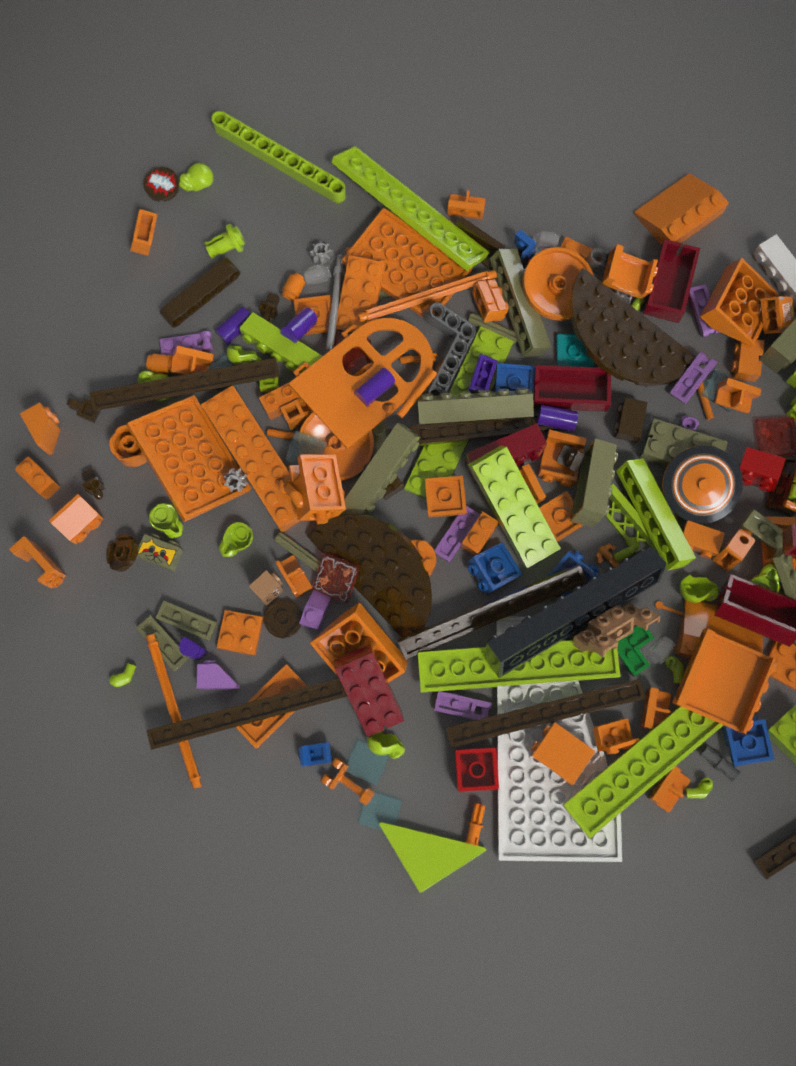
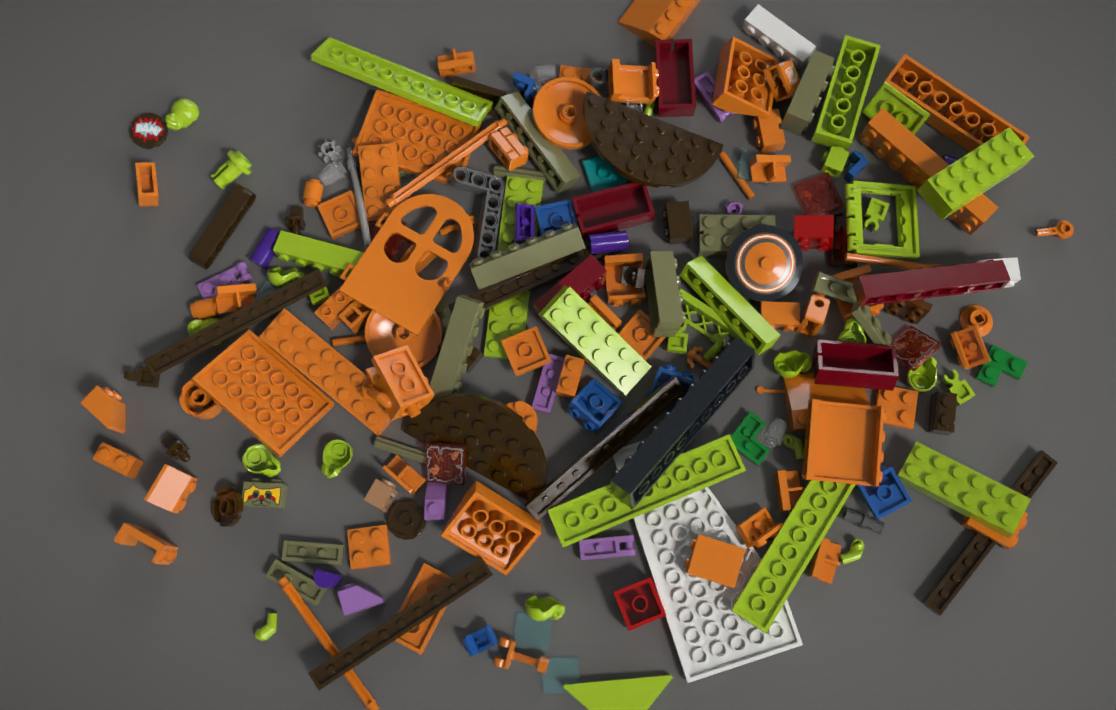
camera: 20 degrees left, 0 degrees up
lime beam [211,111,346,203] -> none
light grey gear [224,468,248,492] -> none
dark purple brick [280,308,317,343] -> none
clear light blue piece [285,431,327,465] -> none
dark red piece [334,644,404,737] -> none
dark purple brick [354,367,395,407] -> none
orange bar [396,369,437,418] -> none
dark brown plate [446,679,646,748] -> none
orange axle [465,803,485,846] -> none
medium nougat bracket [573,603,660,657] -> none
medium lavender plate [670,351,718,405] -> none
none -> lime plate [667,321,688,354]

